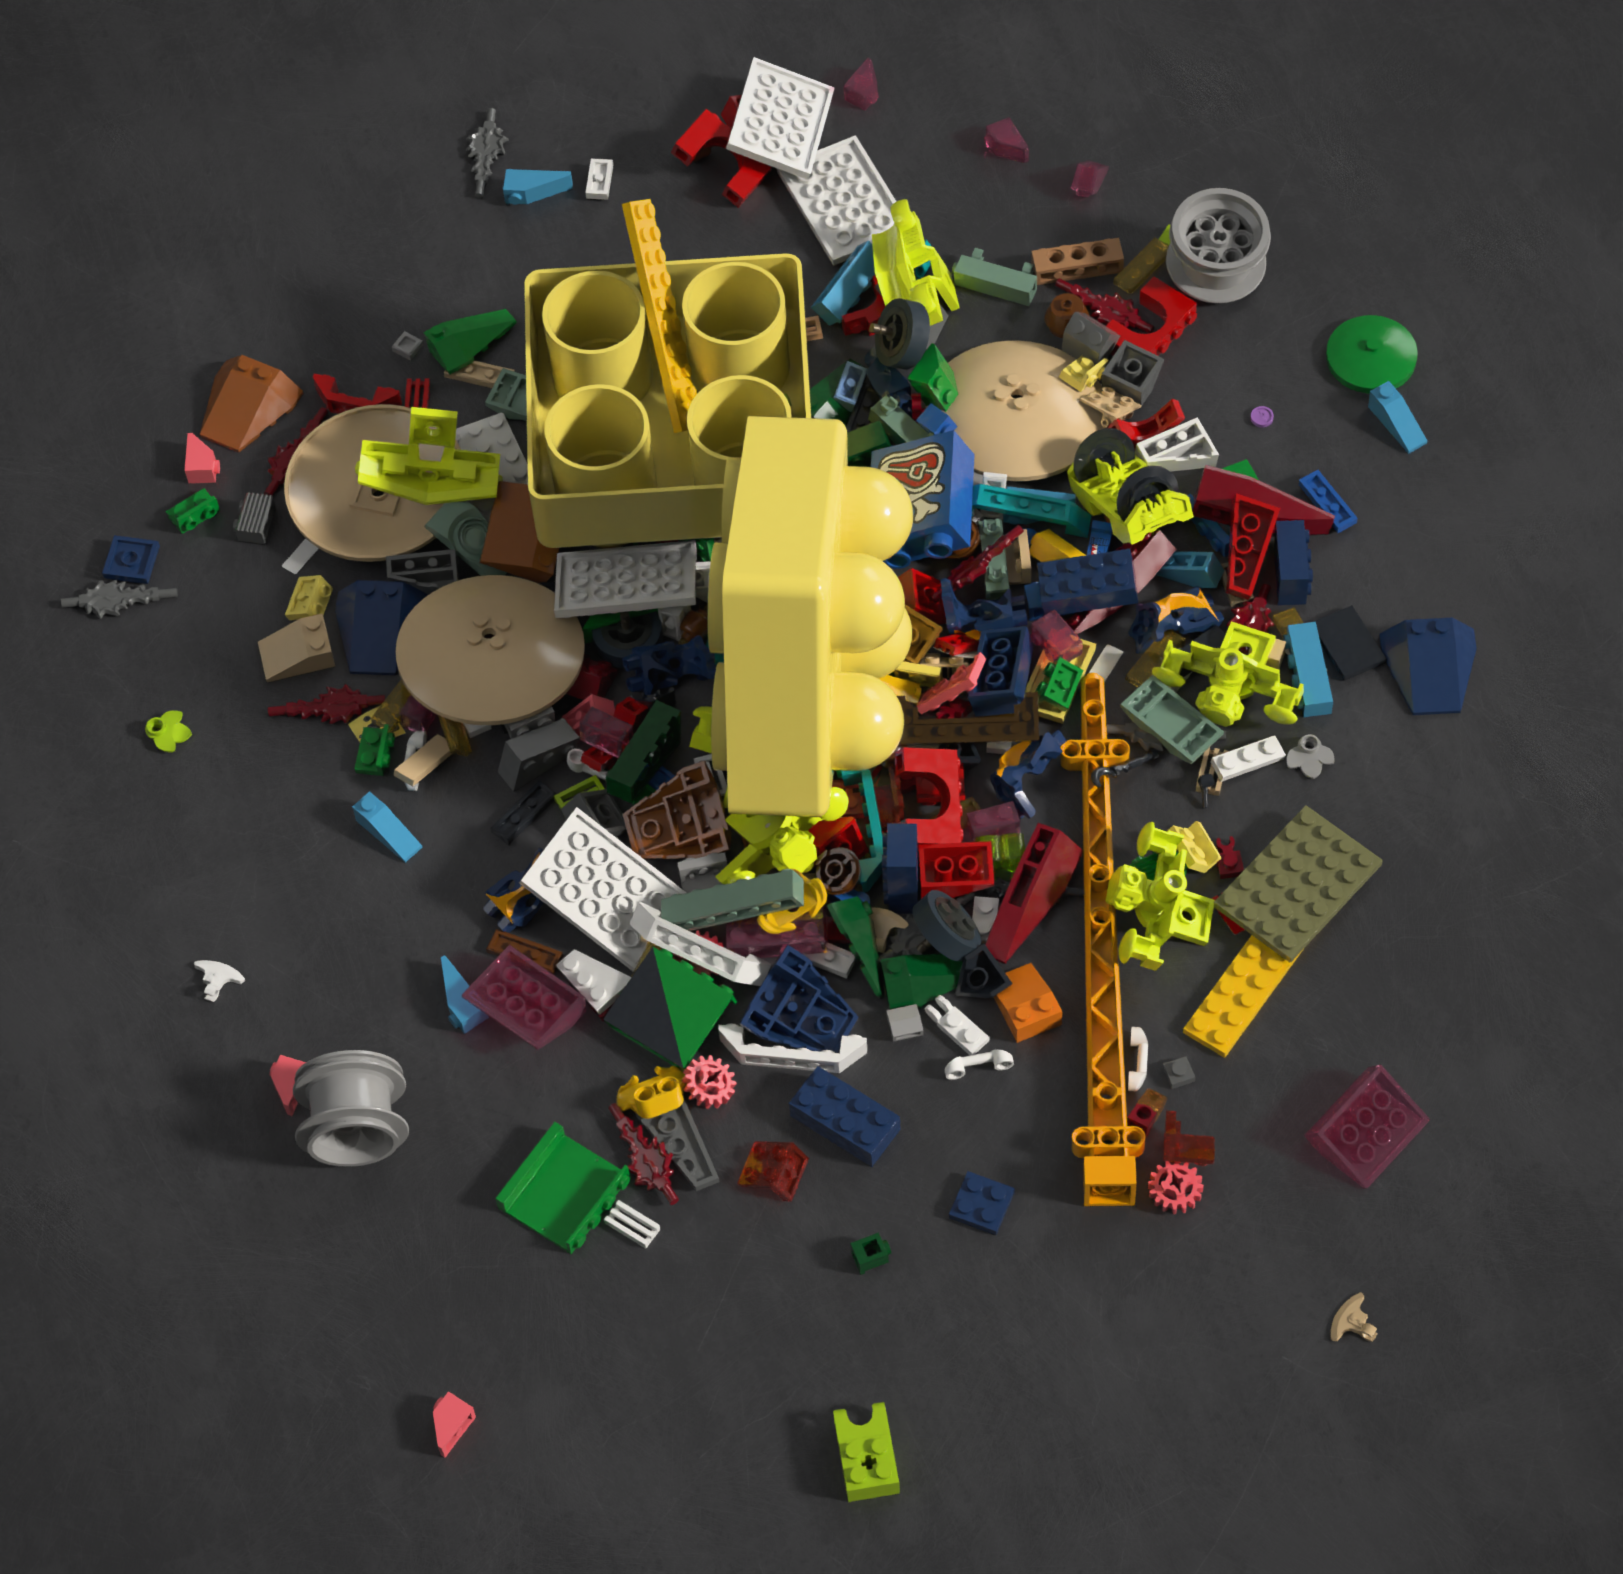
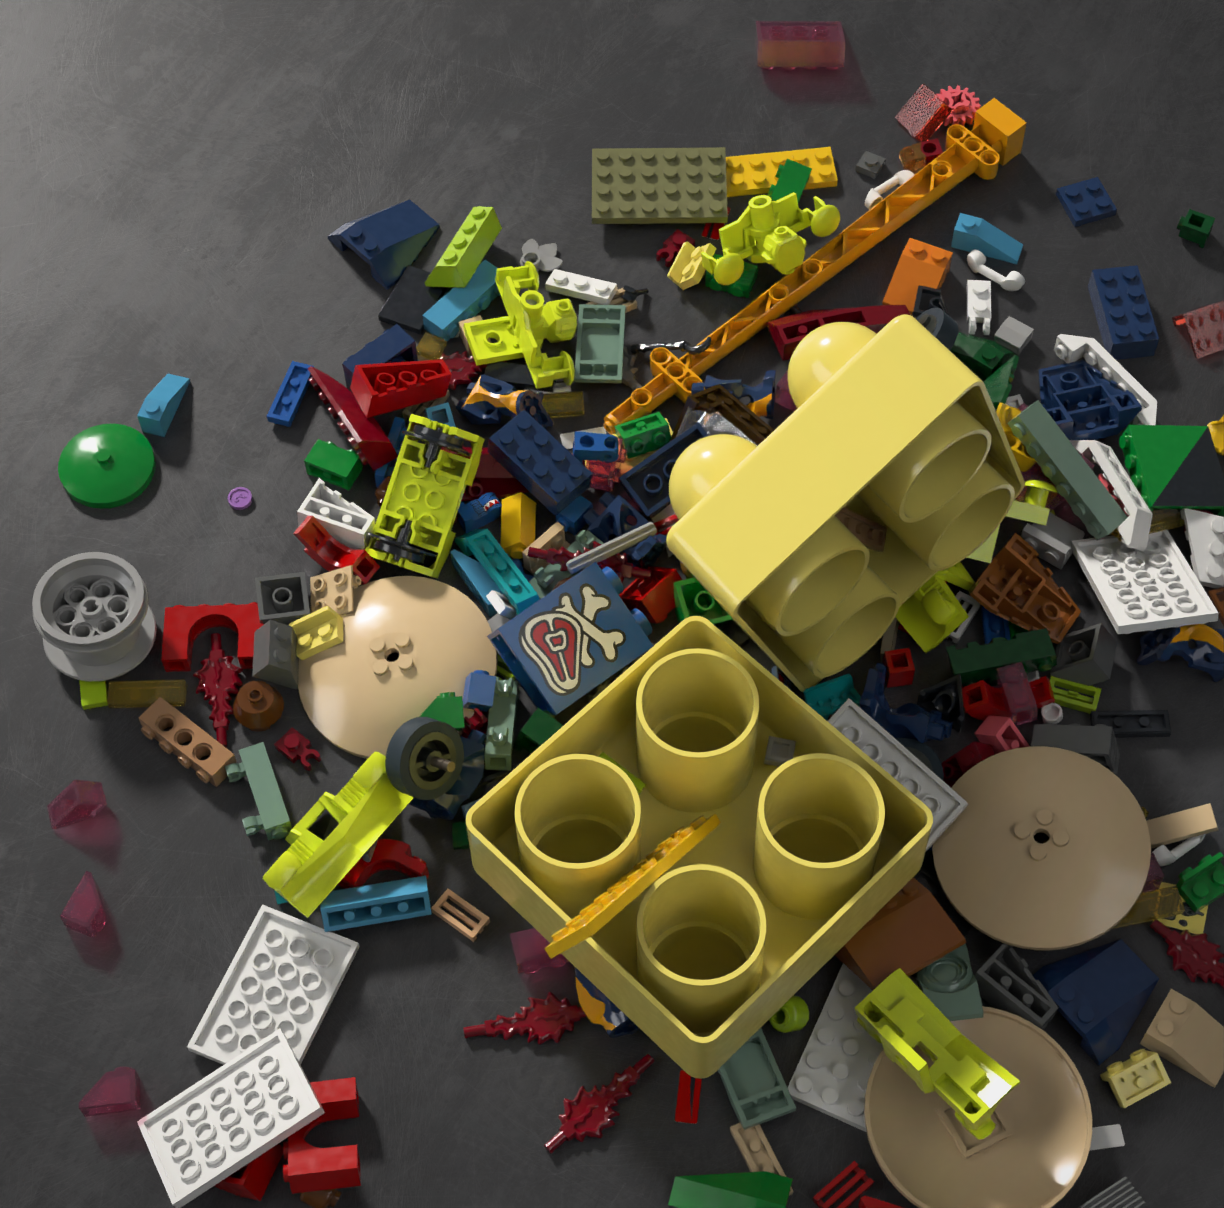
camera: 135 degrees left, 0 degrees up
coral gear [682,1055,736,1109] -> none
none -> dark red plate [274,727,321,771]
none -> lime slope [425,206,502,288]
none -> light grey axle [566,522,657,574]
none -> blue leg [573,431,618,463]
none -> green brick [767,159,812,203]
none -> red brick [882,648,915,688]
none -> dark azure slope [951,213,1023,264]

